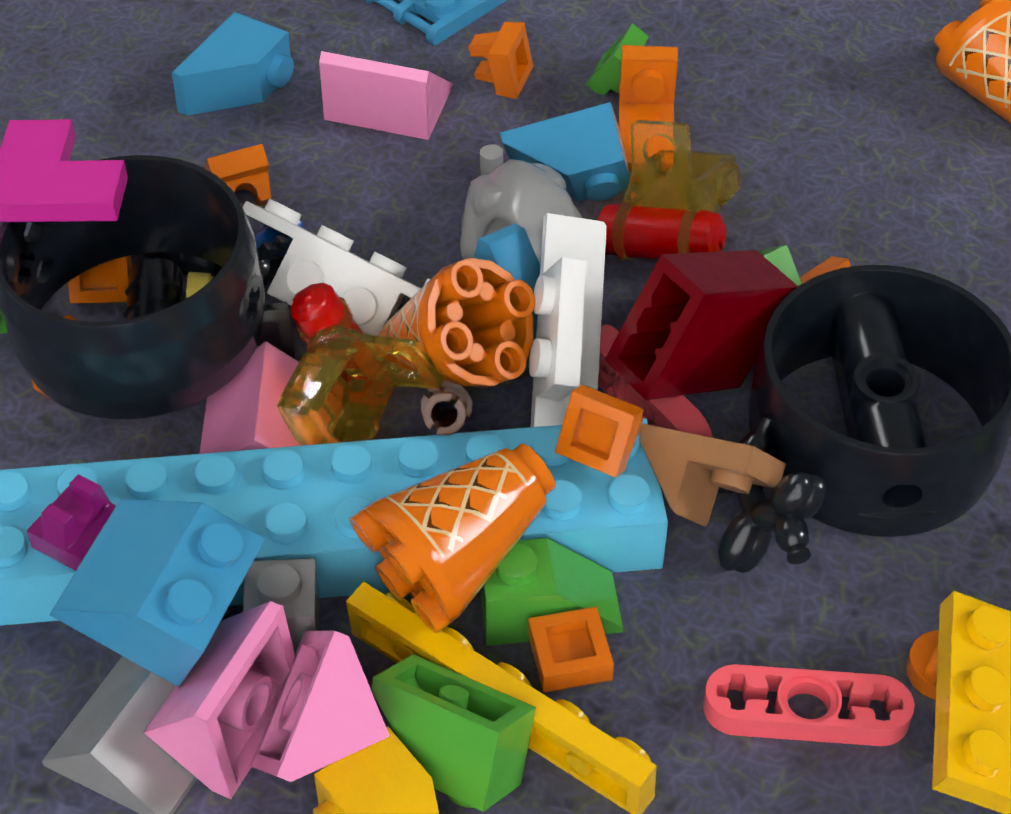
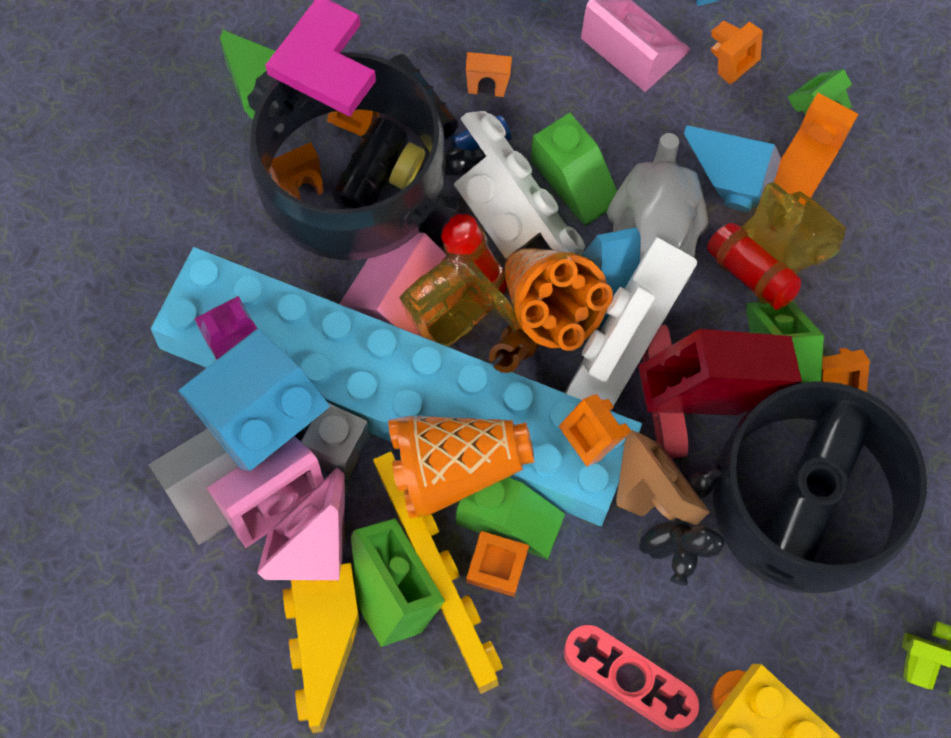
camera: 25 degrees right, 20 degrees up
none -> bright green slope [530,113,617,227]

